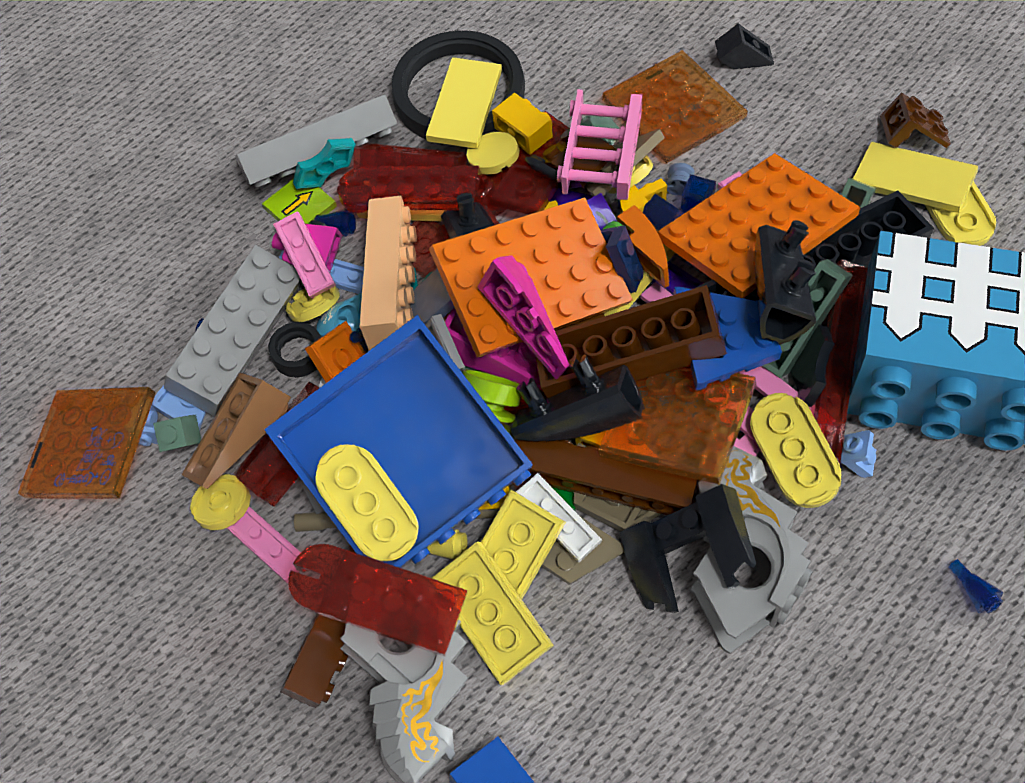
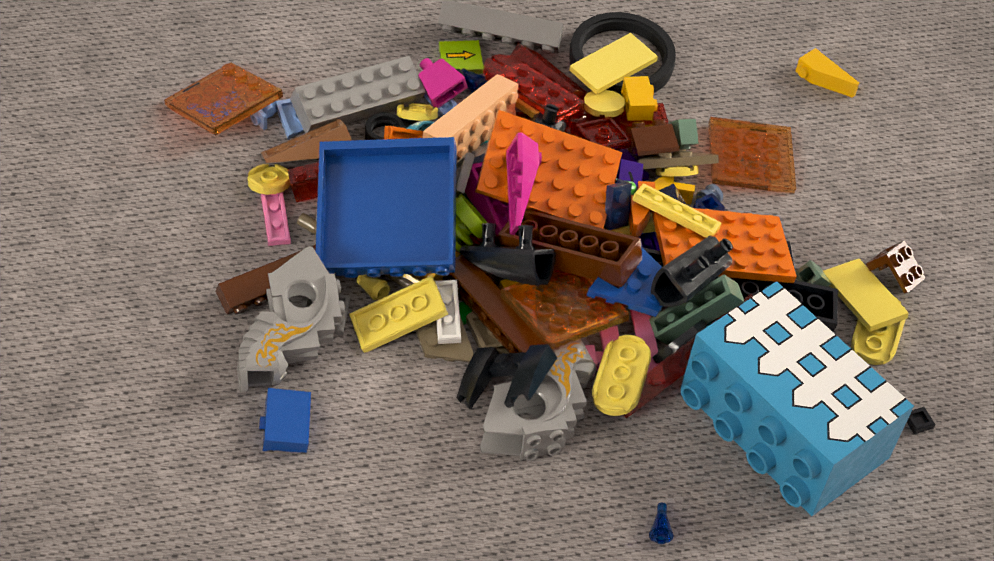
camera: 25 degrees right, 10 degrees down
sand green brick [153,414,202,452] -> none
bright pink tile [273,211,336,298] -> none
clear red plate [288,544,468,657] -> none
teal tile [293,138,356,189] -> none
light yellow tile [316,445,418,561] -> none
light yellow tile [429,541,554,685] -> none
black piece [525,154,561,183] -> none
bright pink fence [557,89,642,200] -> none
black slope [715,23,774,70] -> none
light blue bracket [841,430,876,478] -> none
none -> light yellow tile [632,184,722,238]

